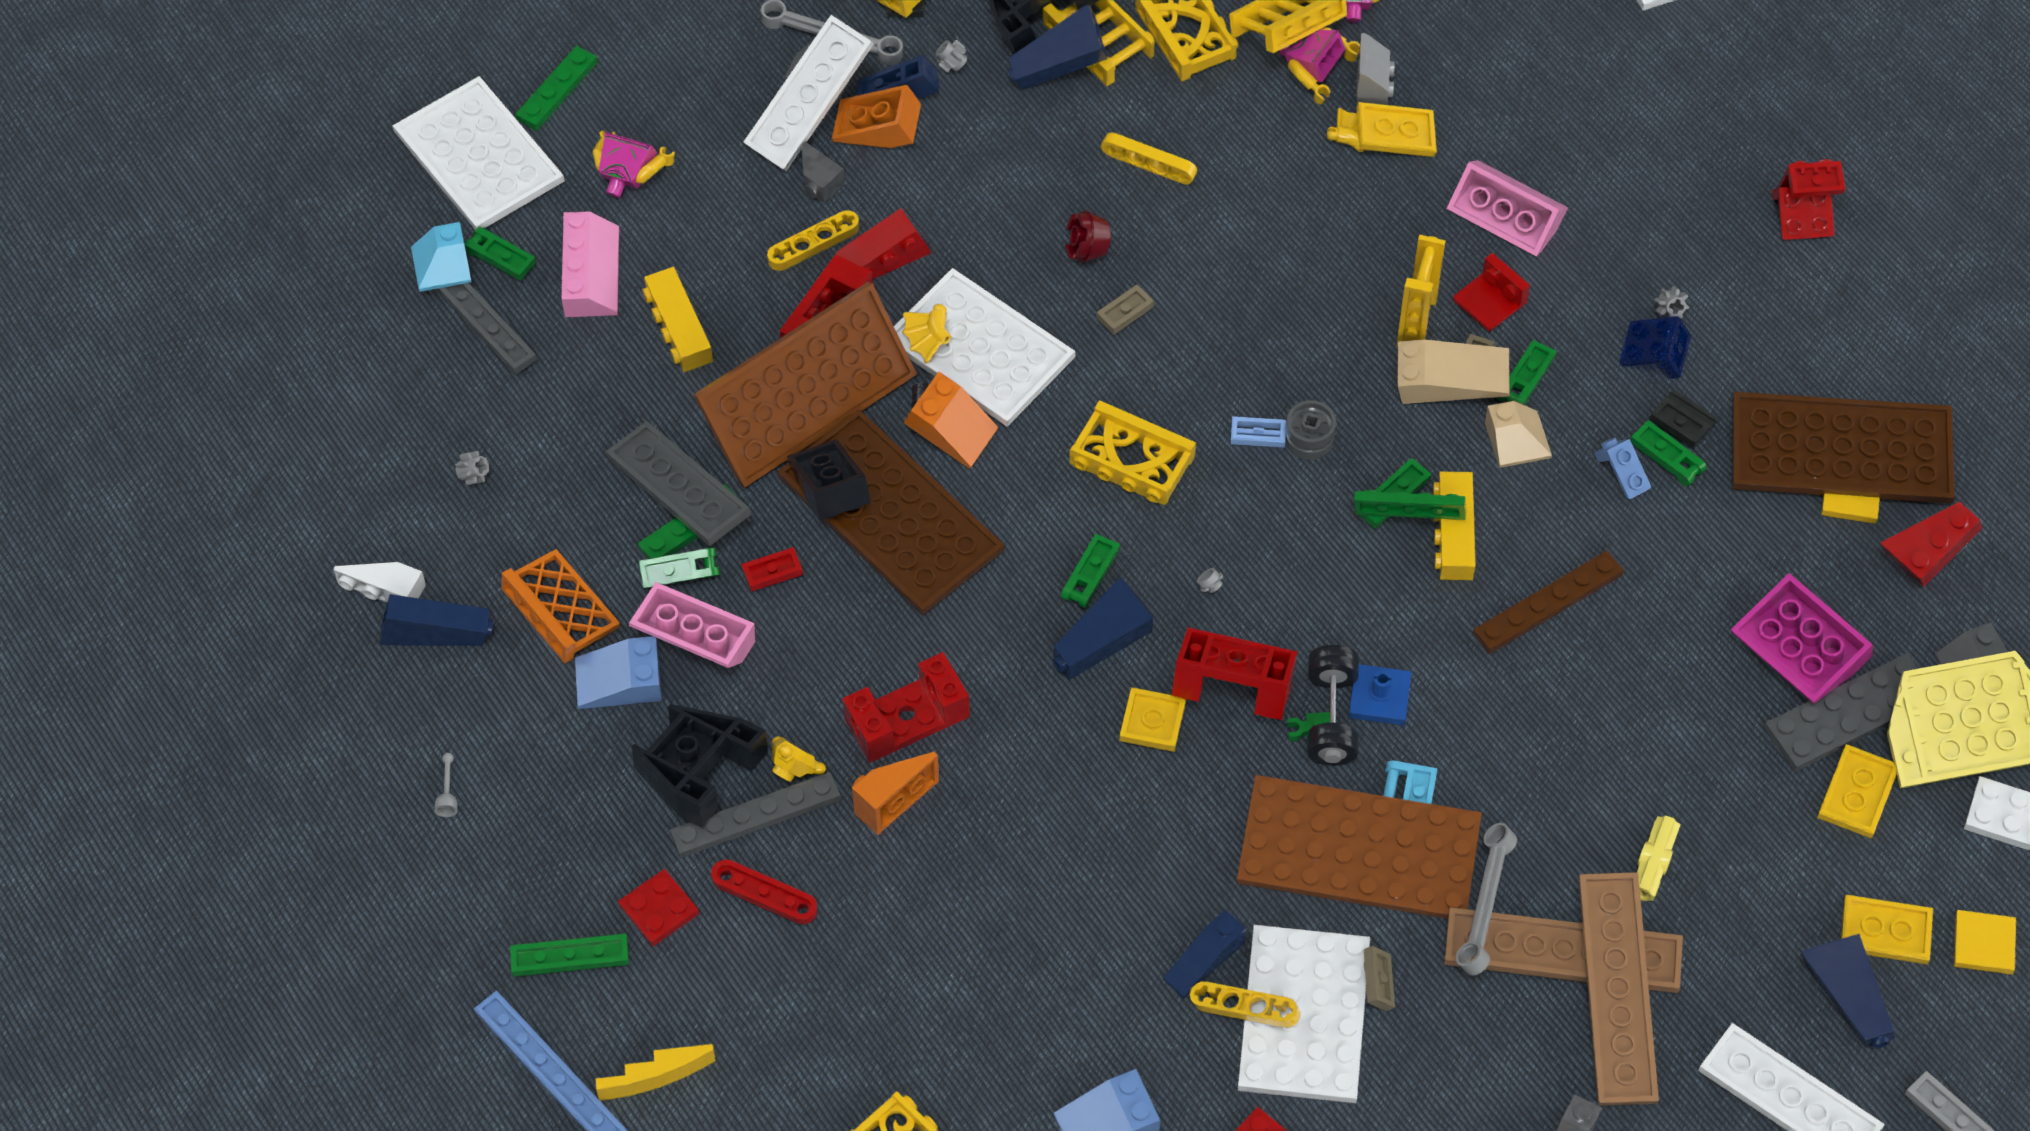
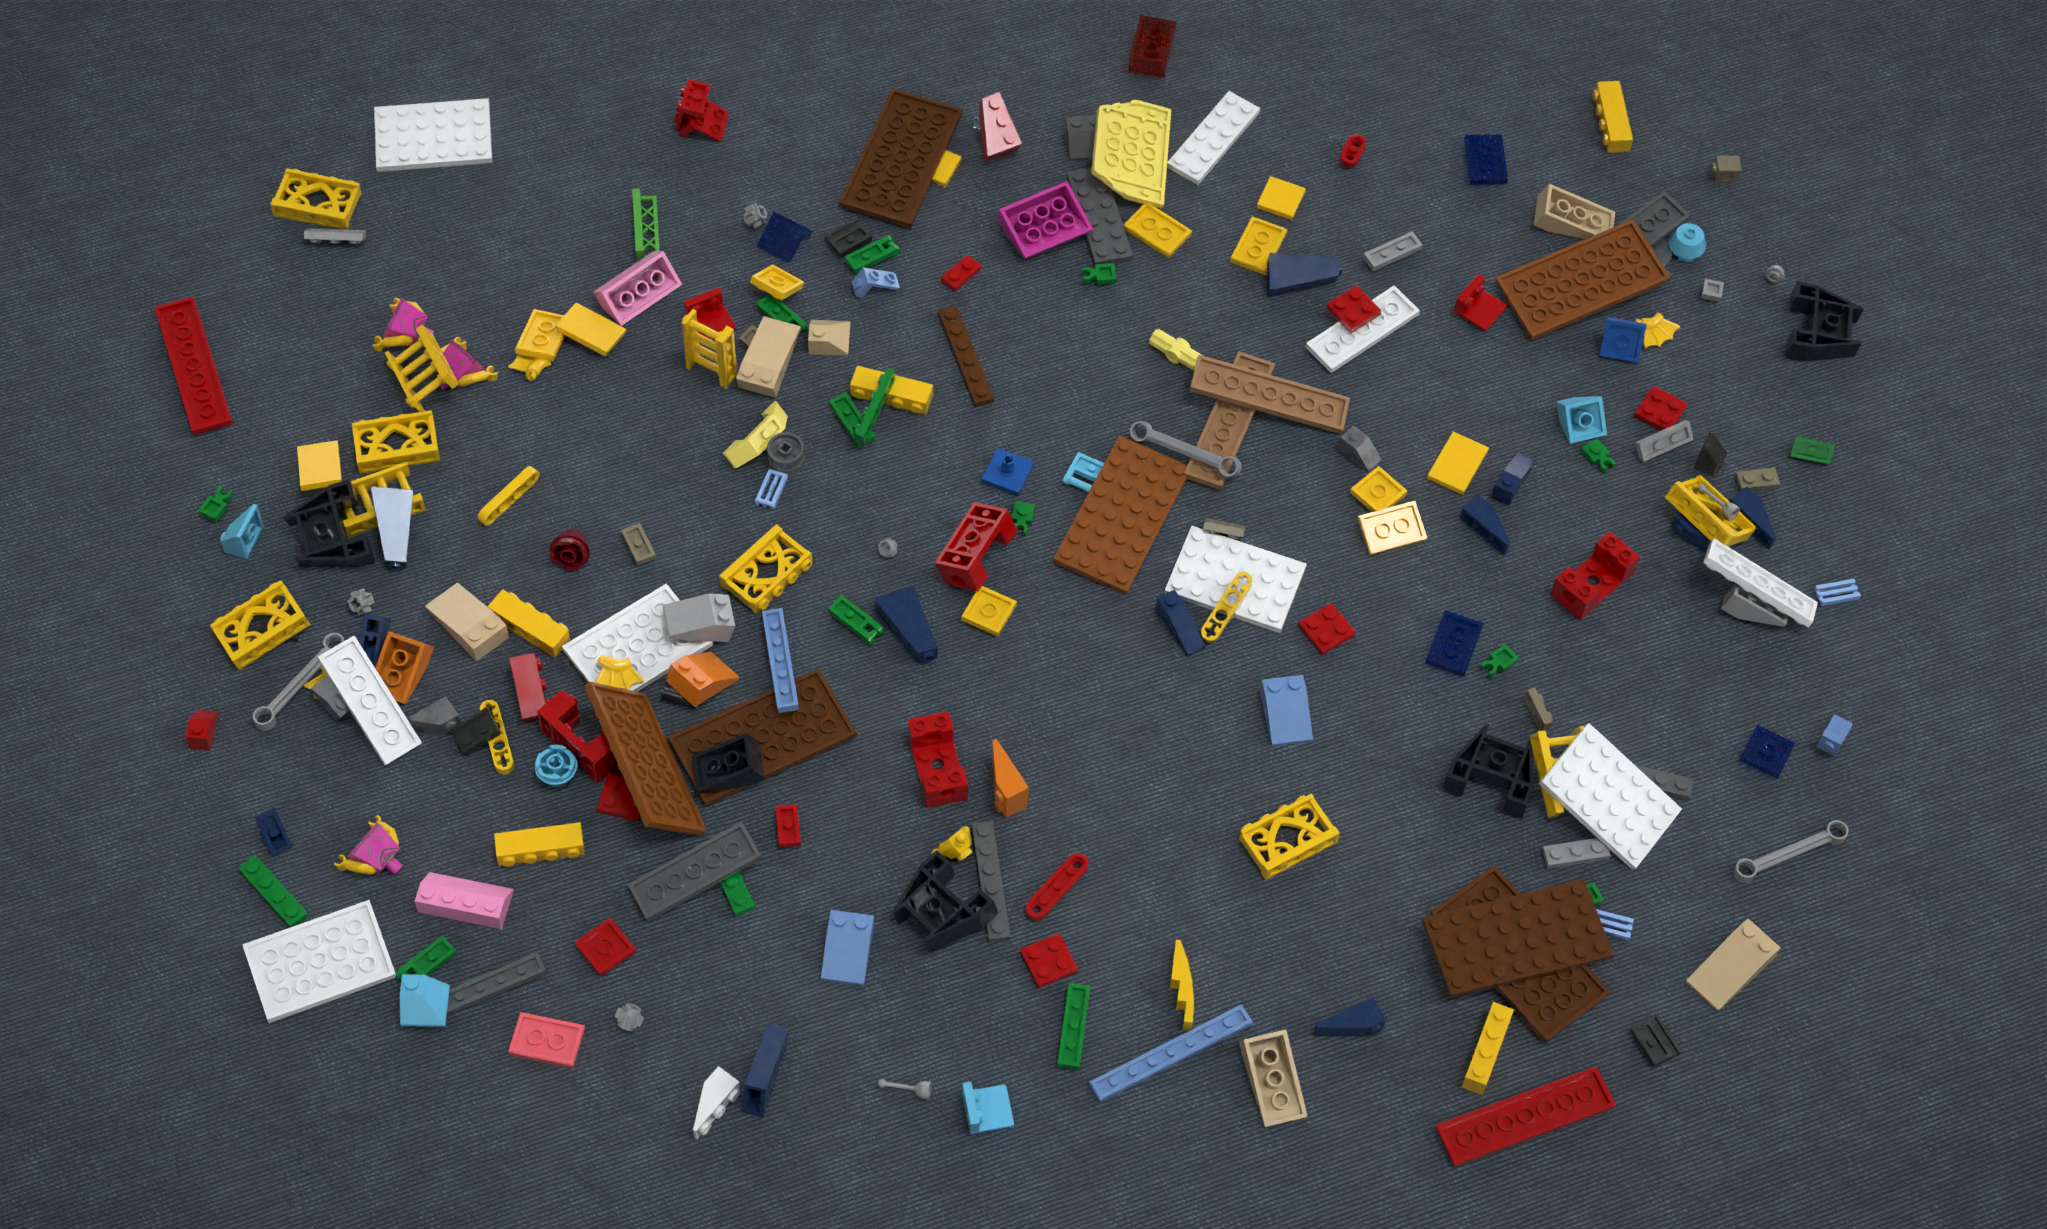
camera: 80 degrees left, 0 degrees up
orange fence [501,549,620,664] -> none
bright pink slope [629,582,755,668] -> none
plate [639,548,720,589] -> none
black axle [1307,645,1359,765] -> none
light grey slope [1356,33,1395,106] -> none
none -> dark blue slope [254,807,293,856]
none -> tan slope [425,583,509,662]
none -> pearl dark grey plate [452,707,502,756]
none -> yellow brick [487,589,570,658]
none -> coral tile [508,1012,585,1068]
none -> medium azure cone [535,745,577,787]
none -> yellow tile [555,303,627,357]
none -> red plate [575,918,636,977]
none -> bright green fence [632,188,660,262]
none -> light grey slope [663,594,735,642]
none -> light yellow slope [723,401,788,469]
none -> yellow plate [750,265,804,300]
none -> medium blue plate [762,608,799,713]
none -> red plate [941,254,982,292]
none -> medium azure bracket [962,1082,1014,1135]
none -> green plate [1082,263,1116,285]
none -> red plate [1326,285,1382,333]

